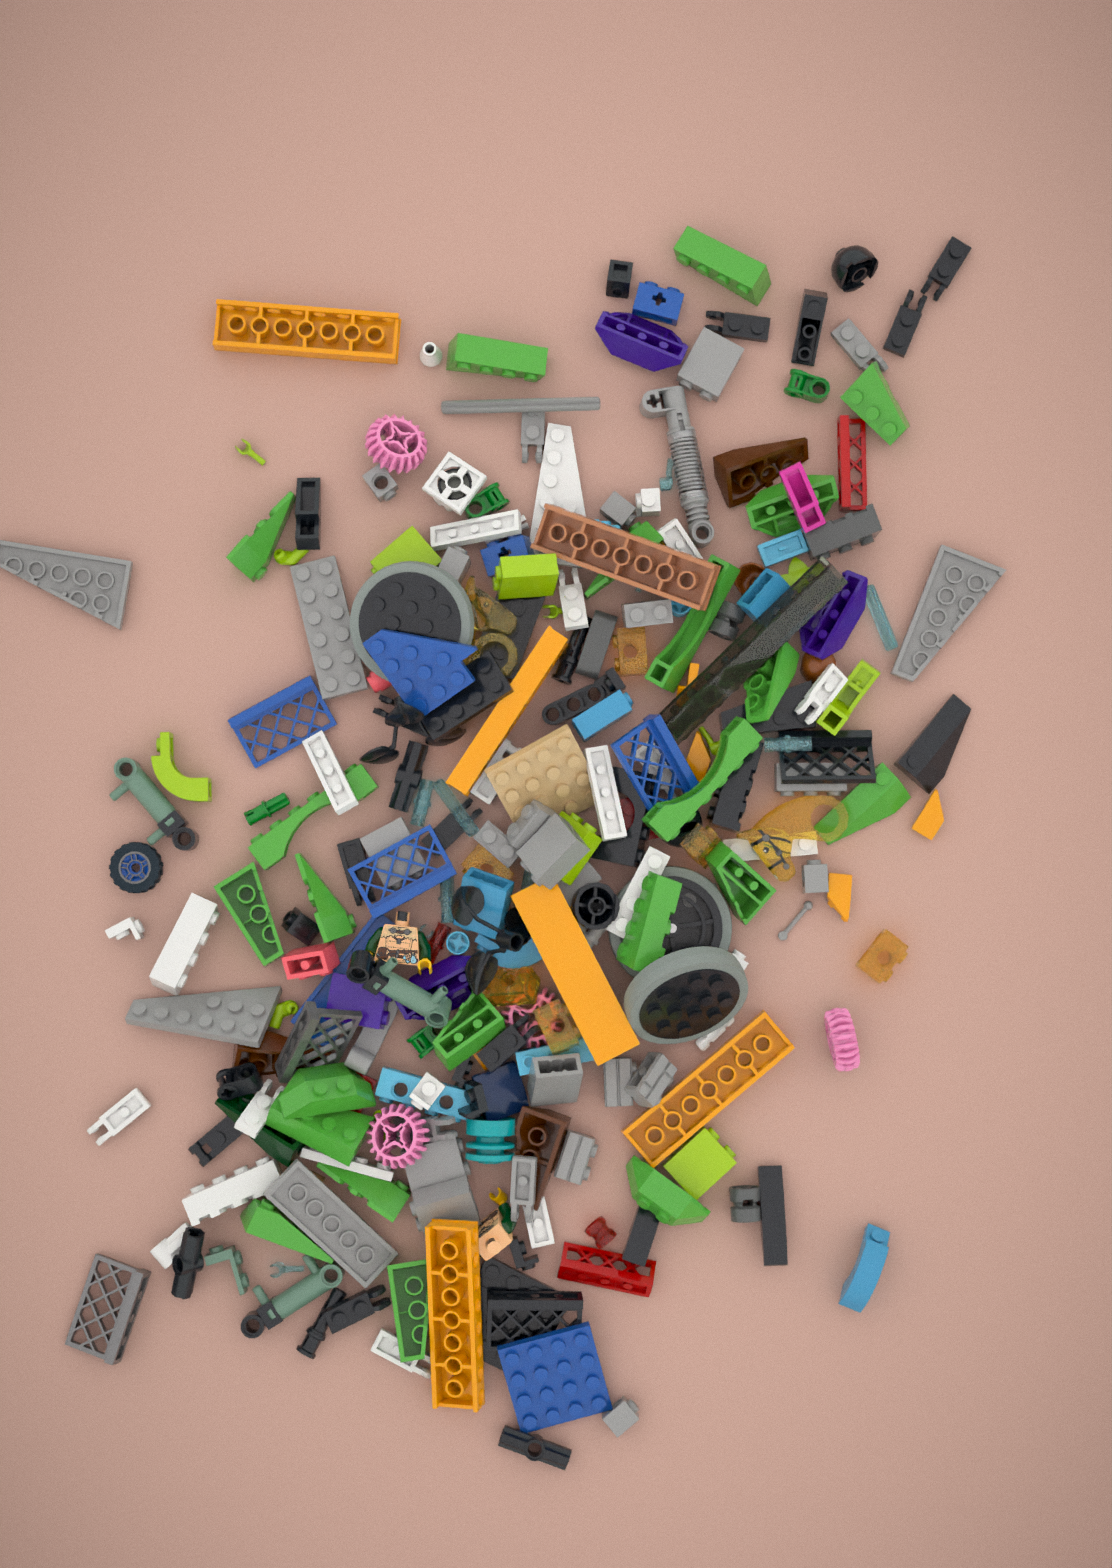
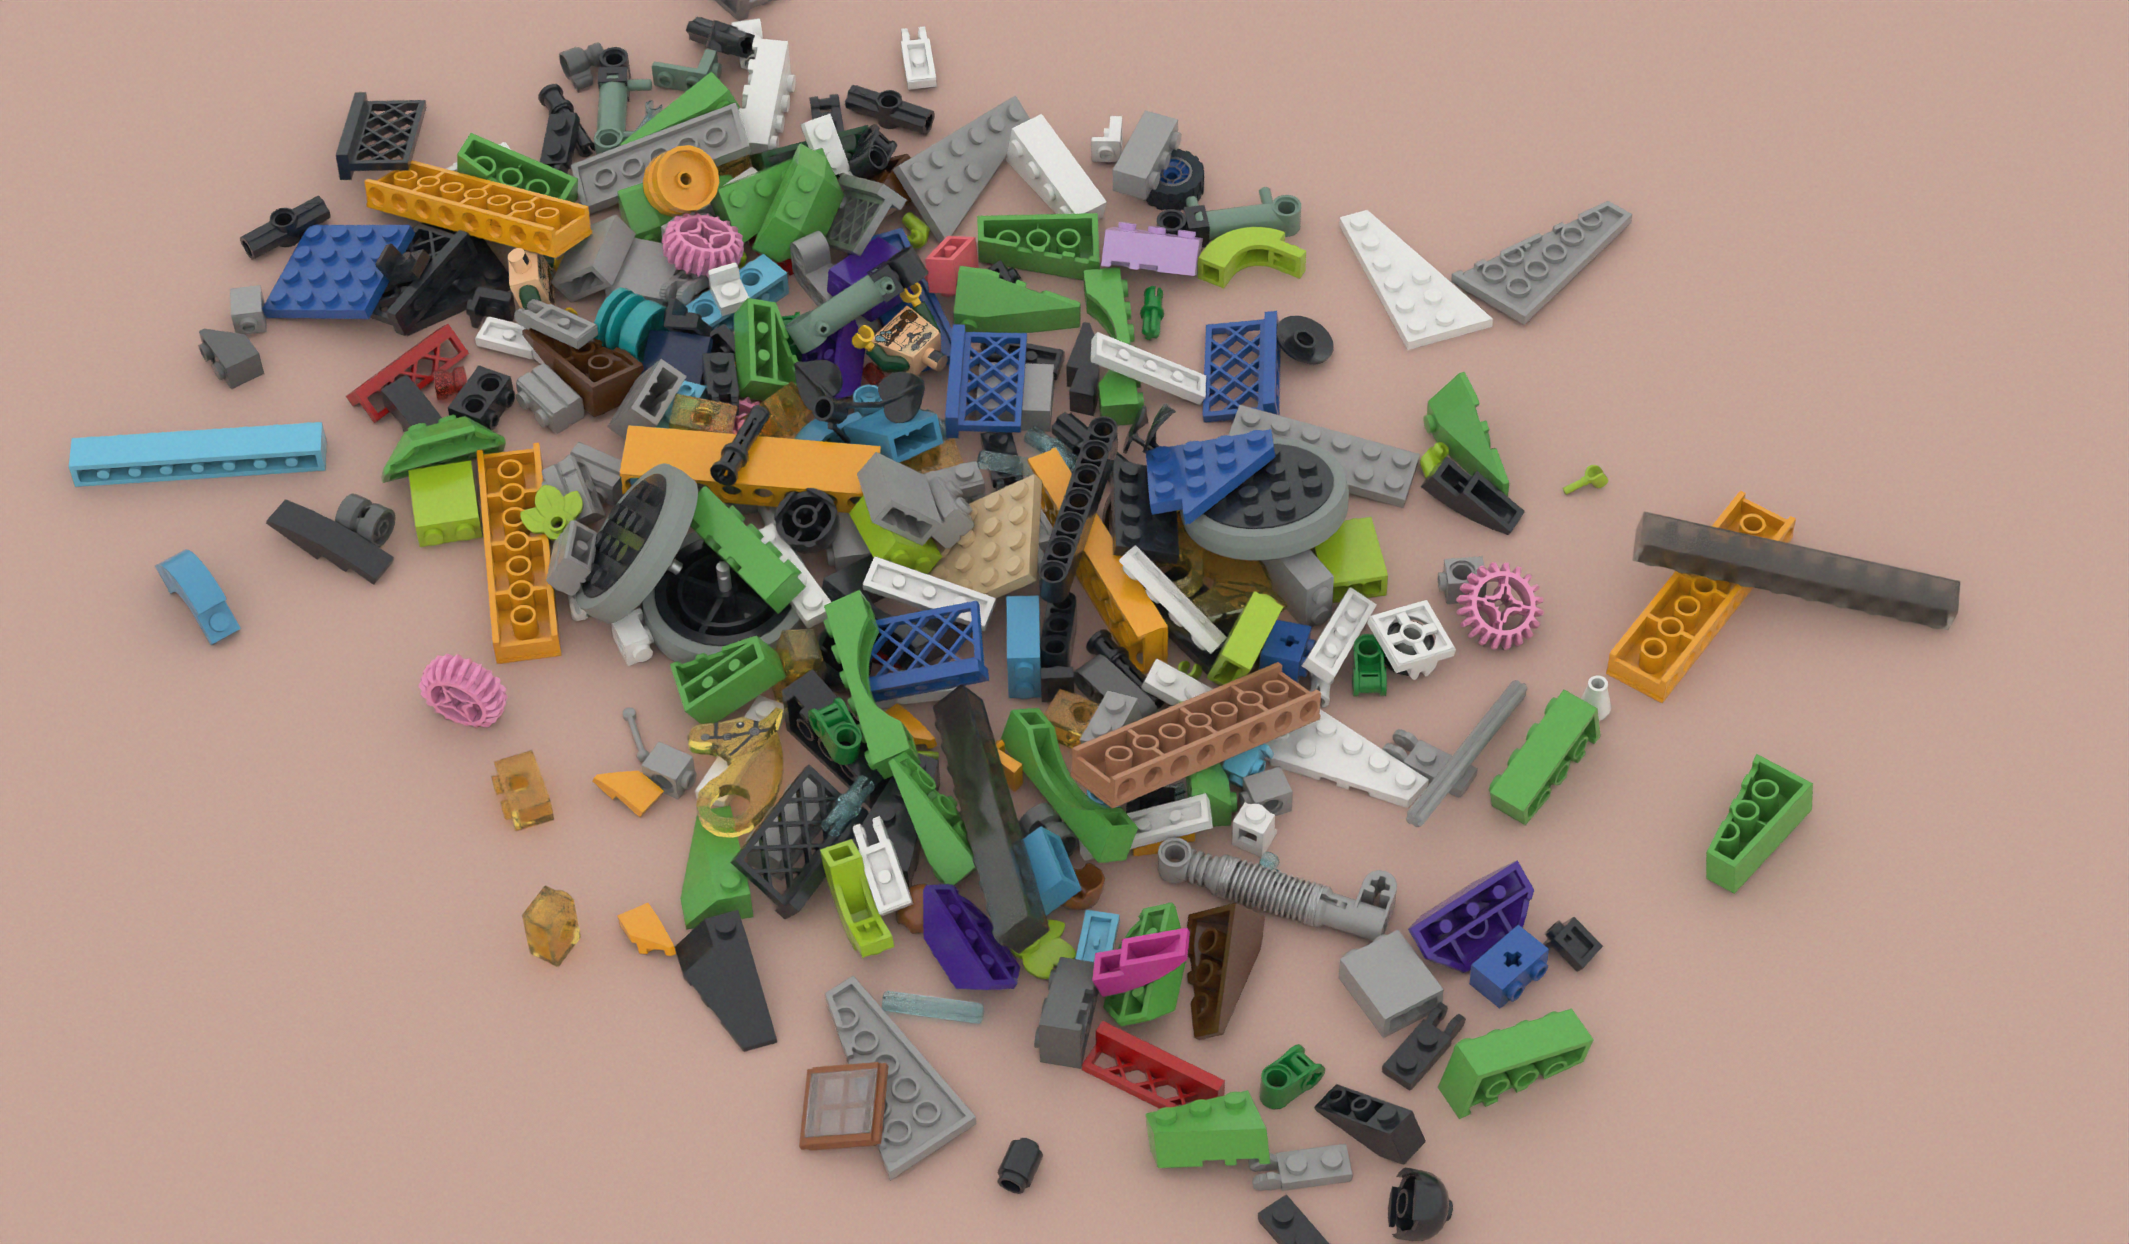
camera: 125 degrees right, 35 degrees down
none -> medium azure brick [69,422,327,487]
none -> dark grey slope [198,329,264,389]
none -> black fence [336,92,427,180]
none -> black bracket [375,244,431,286]
none -> black brick [448,365,515,430]
none -> lime plate [520,485,583,541]
none -> clear yellow brick [522,885,581,967]
none -> light grey brick [546,520,597,595]
none -> dark grey piece [559,42,604,91]
none -> light orange wheel [643,145,719,217]
none -> black pin [710,405,770,486]
none -> clear piece [799,1062,889,1151]
none -> green piece [808,697,862,765]
none -> black piece [845,85,935,135]
none -> black brick [997,1138,1043,1194]
none -> black beam [1039,416,1118,603]
none -> black slope [1066,322,1100,416]
none -> lavender wedge [1101,222,1203,276]
none -> light grey brick [1113,110,1182,200]
none -> white plate [1119,545,1227,654]
none -> black dish [1277,316,1334,364]
none -> white wing [1339,210,1493,350]
none -> clear smoke brick [1632,512,1960,630]
none -> bright green wedge [1706,754,1813,894]

